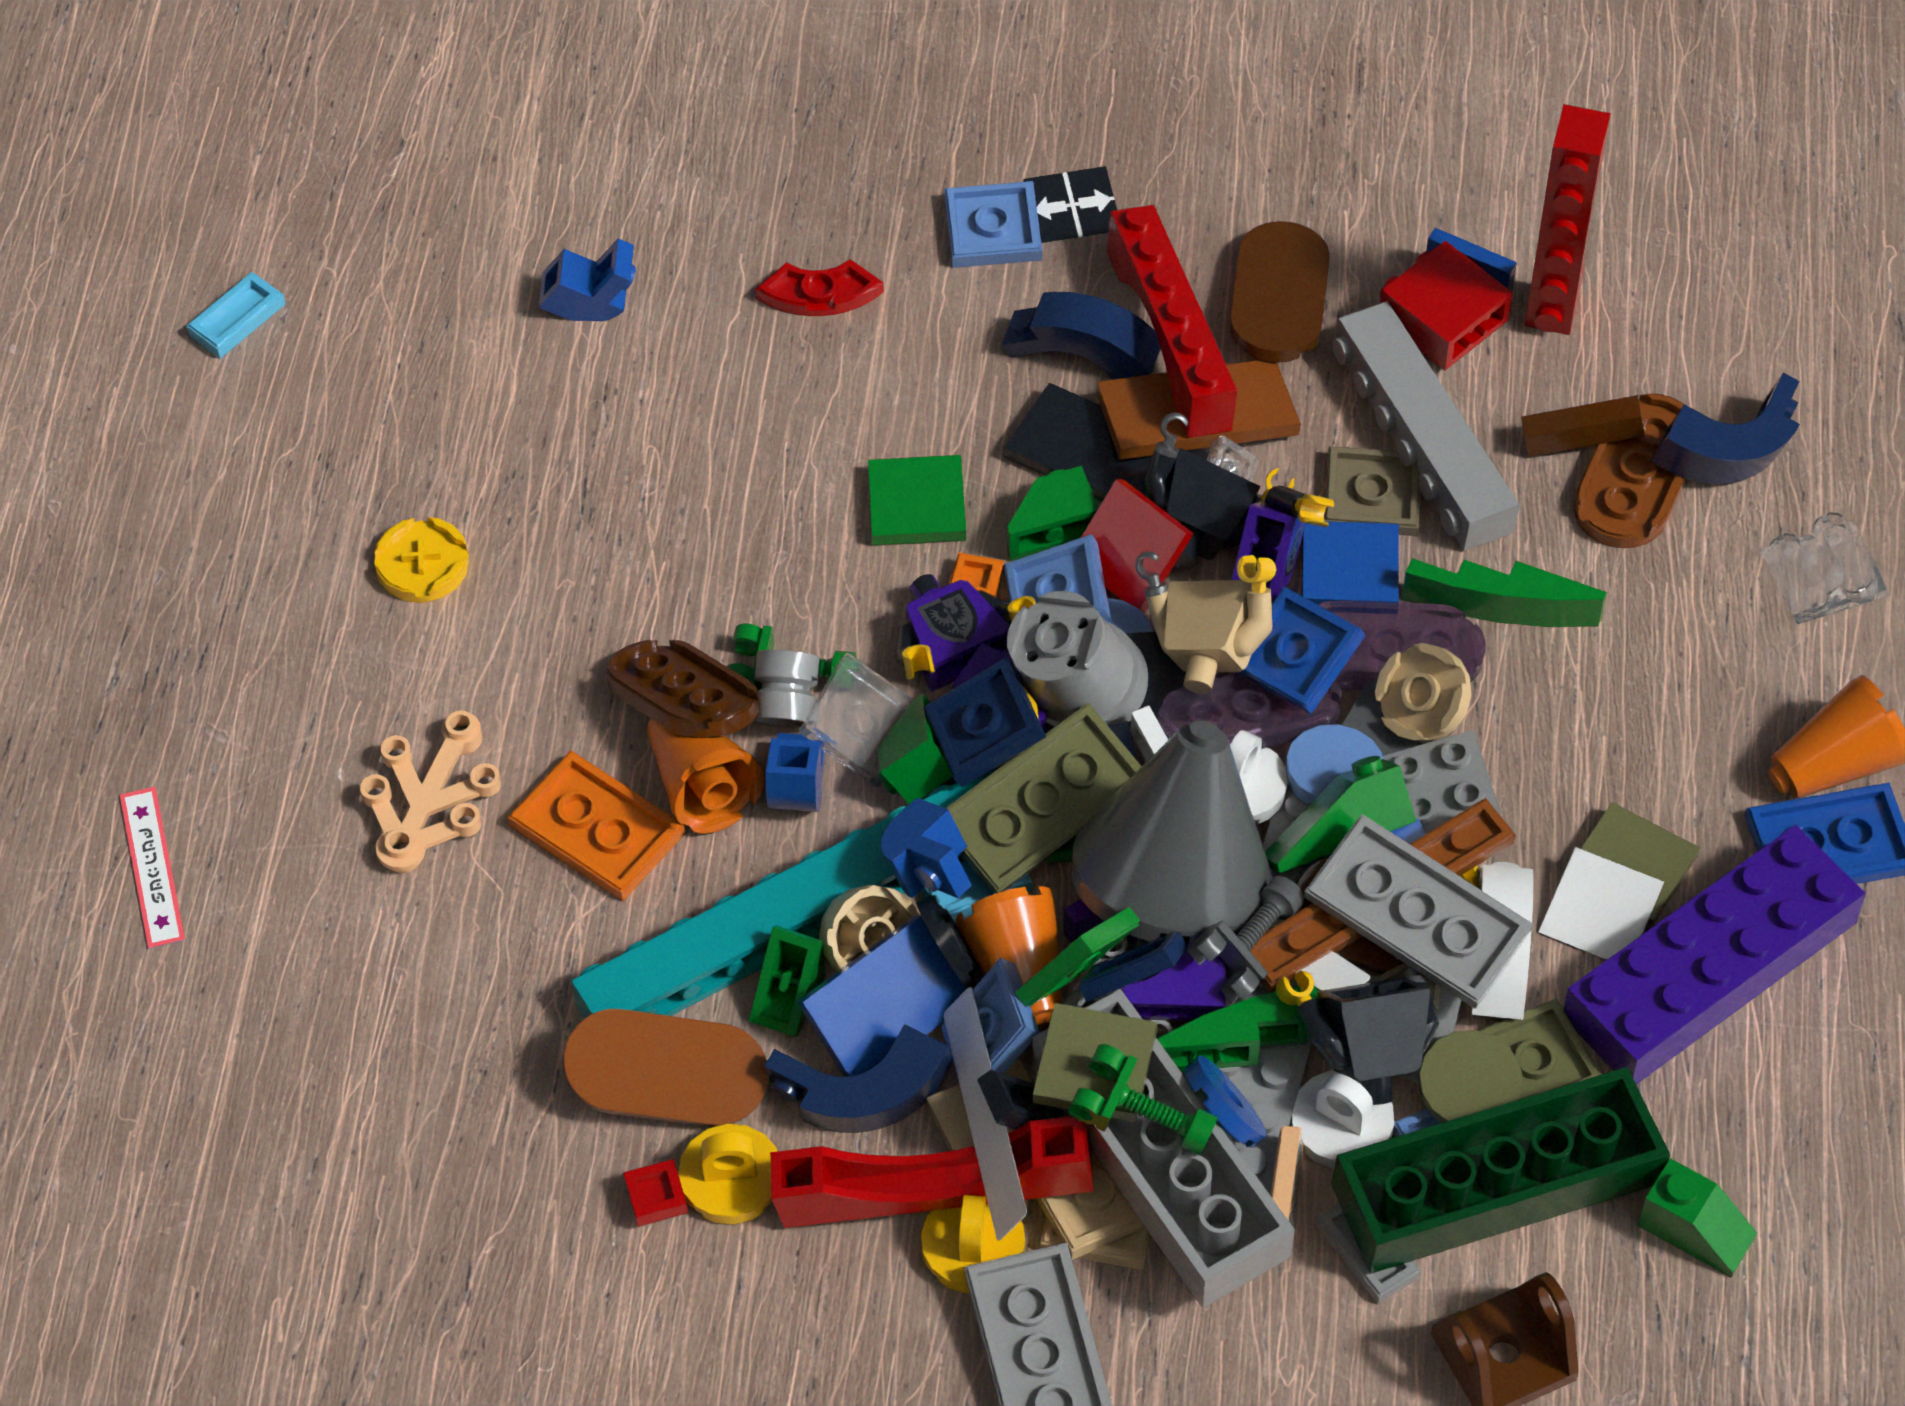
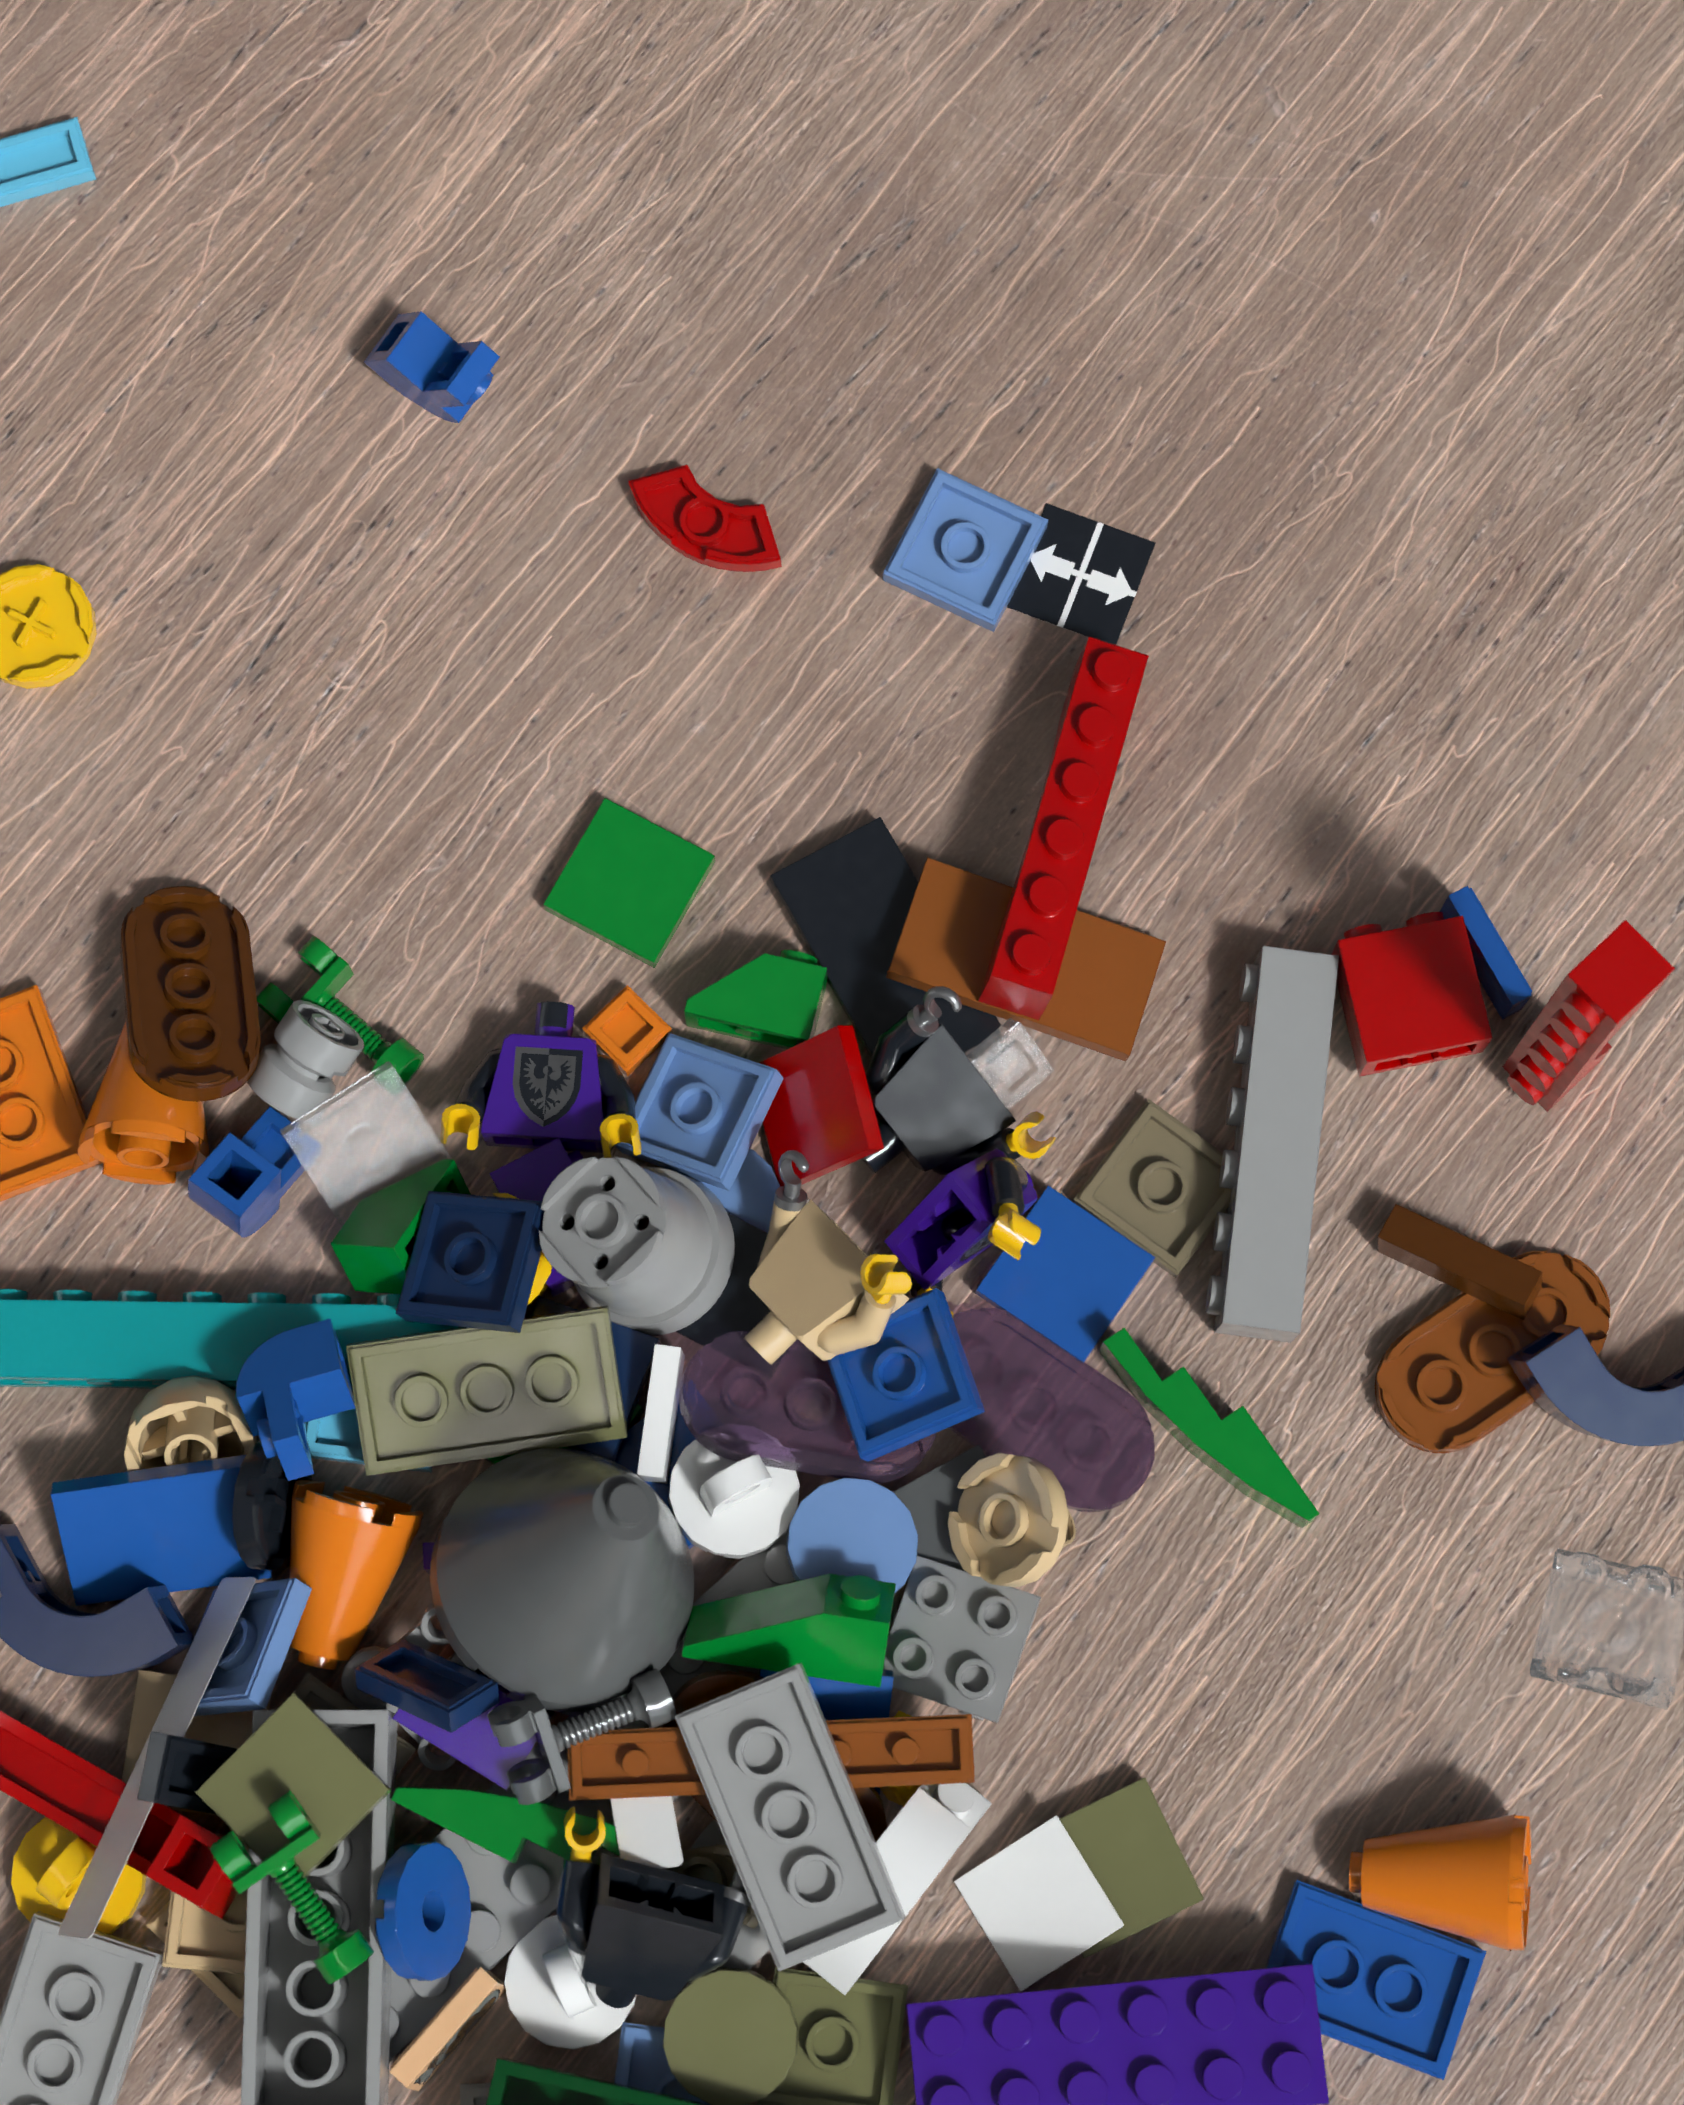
camera: 30 degrees right, 20 degrees up
green slope [749,925,826,1037] -> none
dark blue arch [1001,292,1161,380] -> none
green tile [1015,907,1140,1007] -> none
reddish brown tile [1229,221,1330,363] -> none

